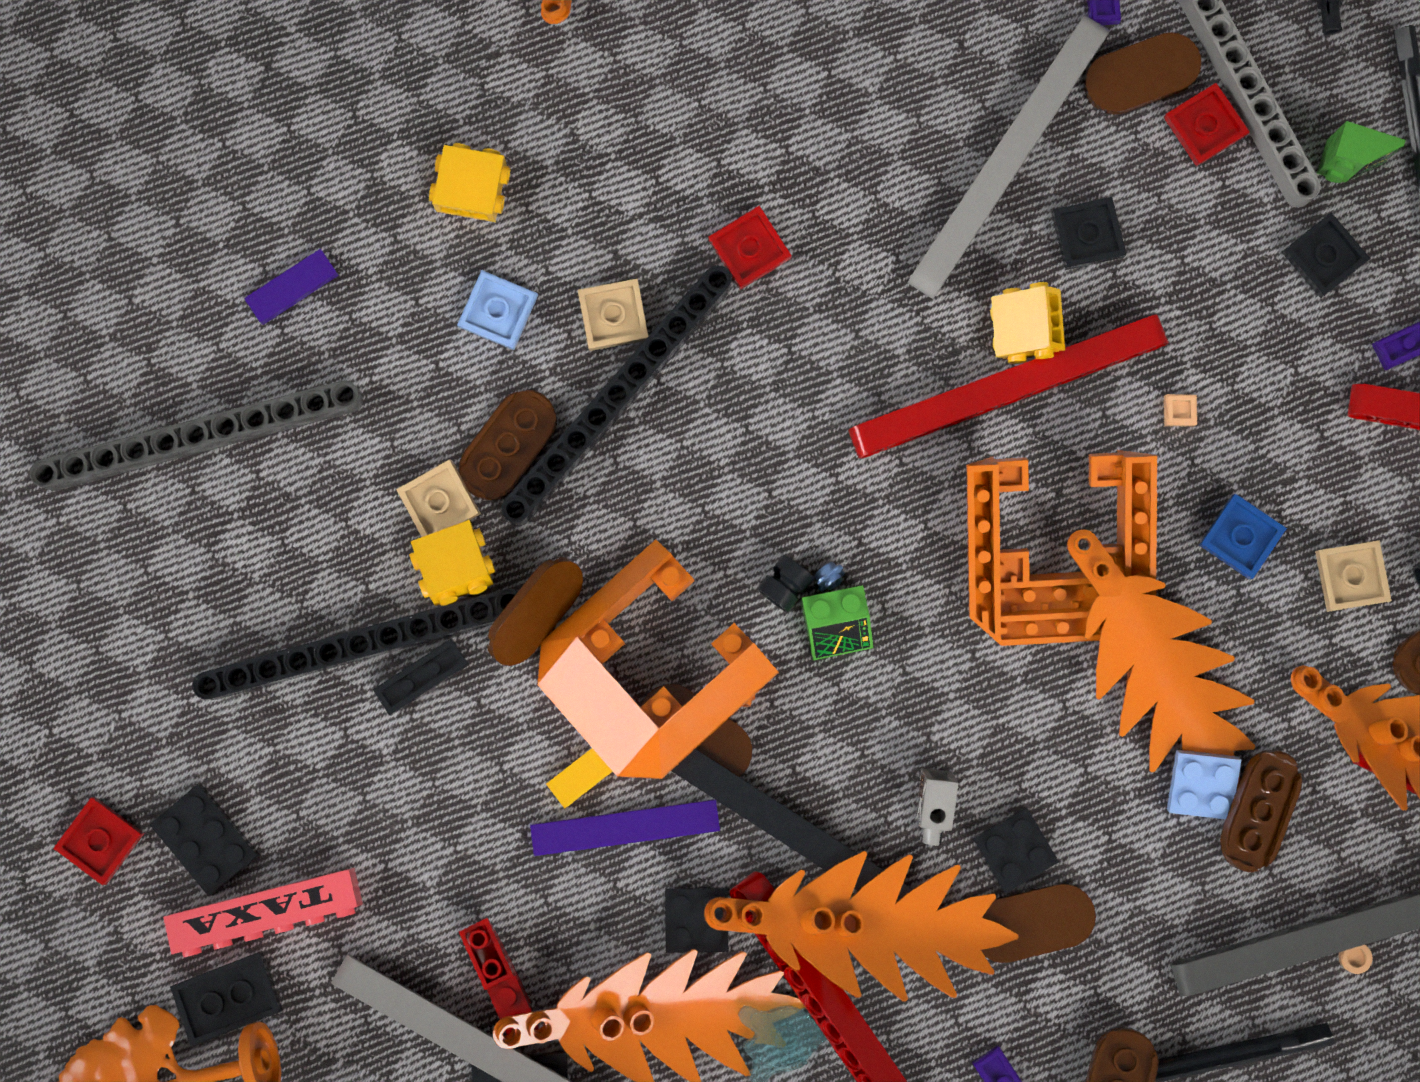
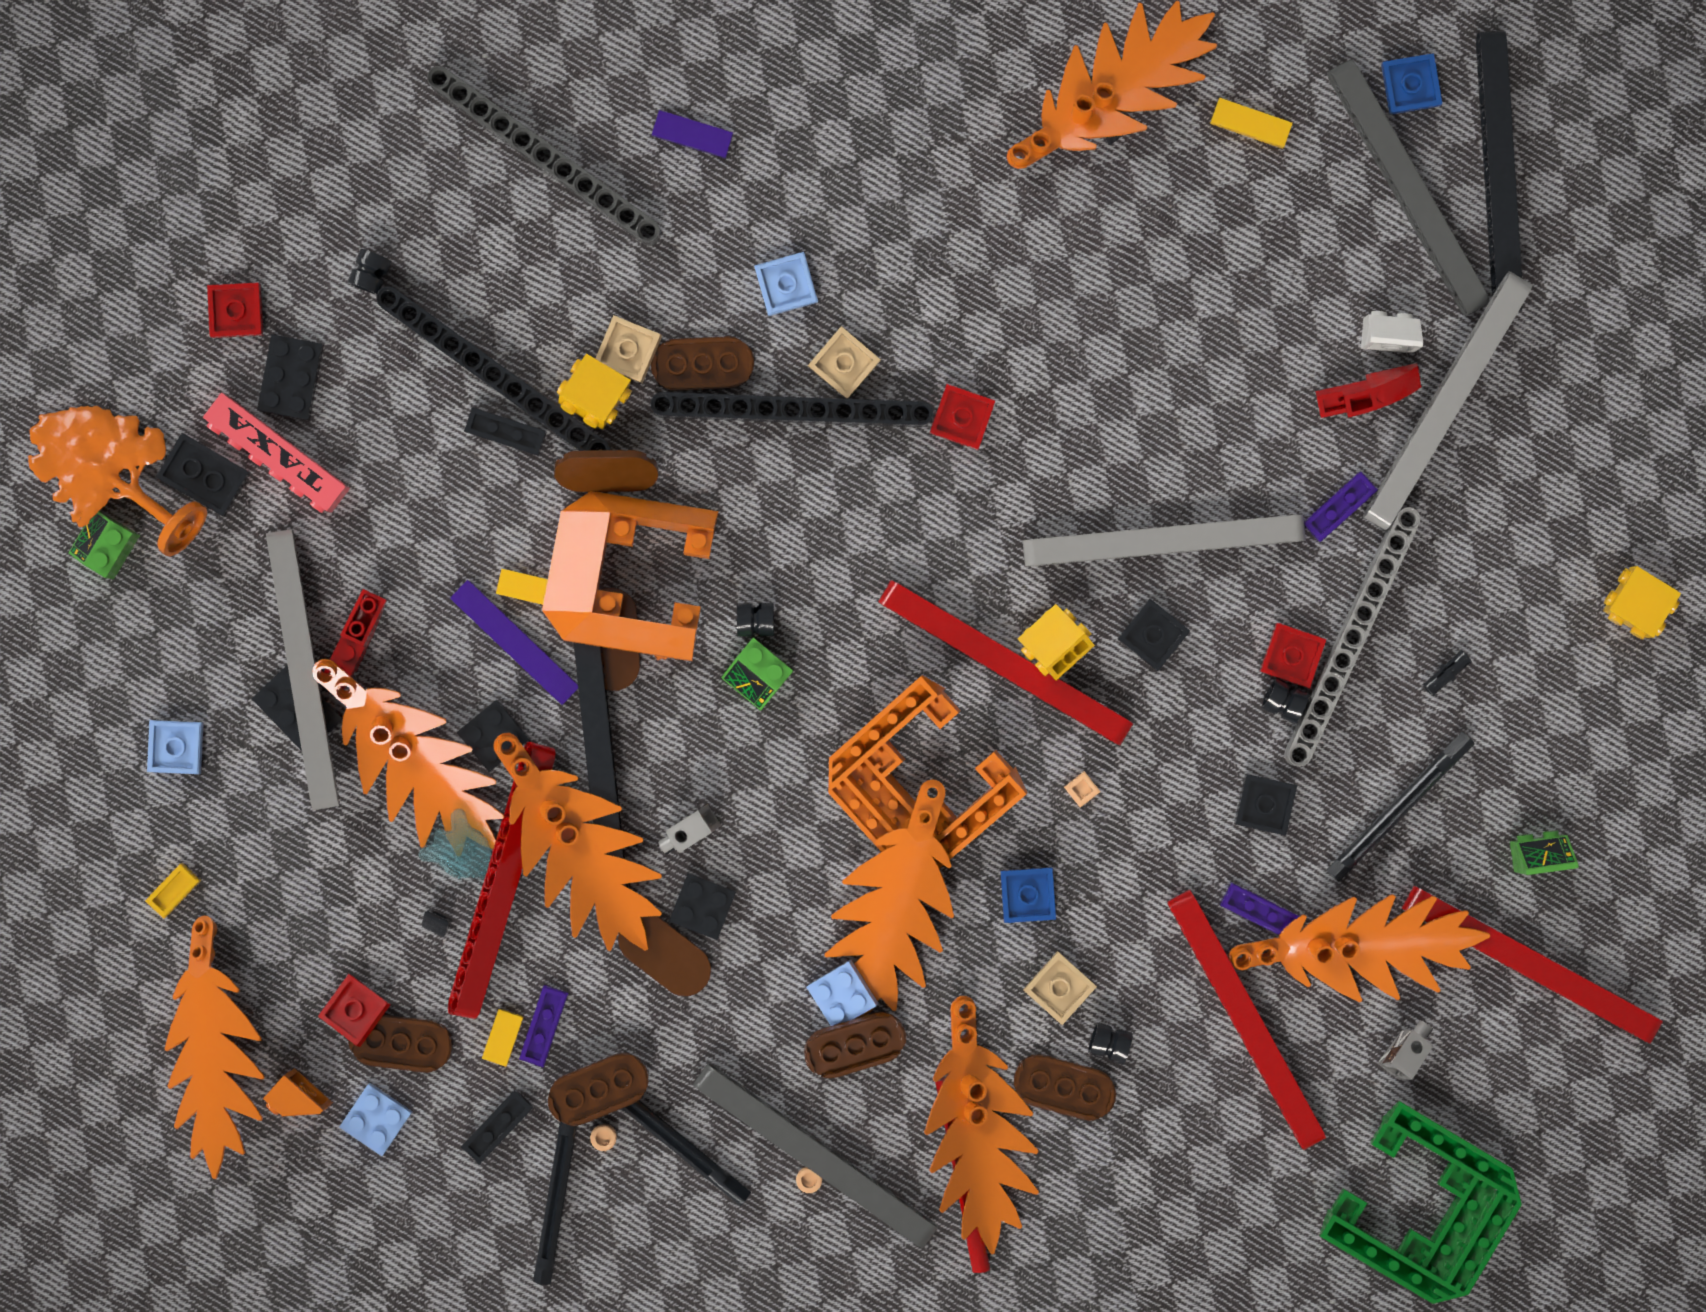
camera: 55 degrees right, 5 degrees up
yellow brick [429,143,510,222] -> none
medium blue plate [814,562,845,591] -> none
reddish brown tile [1084,32,1202,115] -> none
bright green slope [1317,121,1406,183] -> none
none -> black wheel [347,249,392,295]
none -> black wheel [1261,679,1309,724]

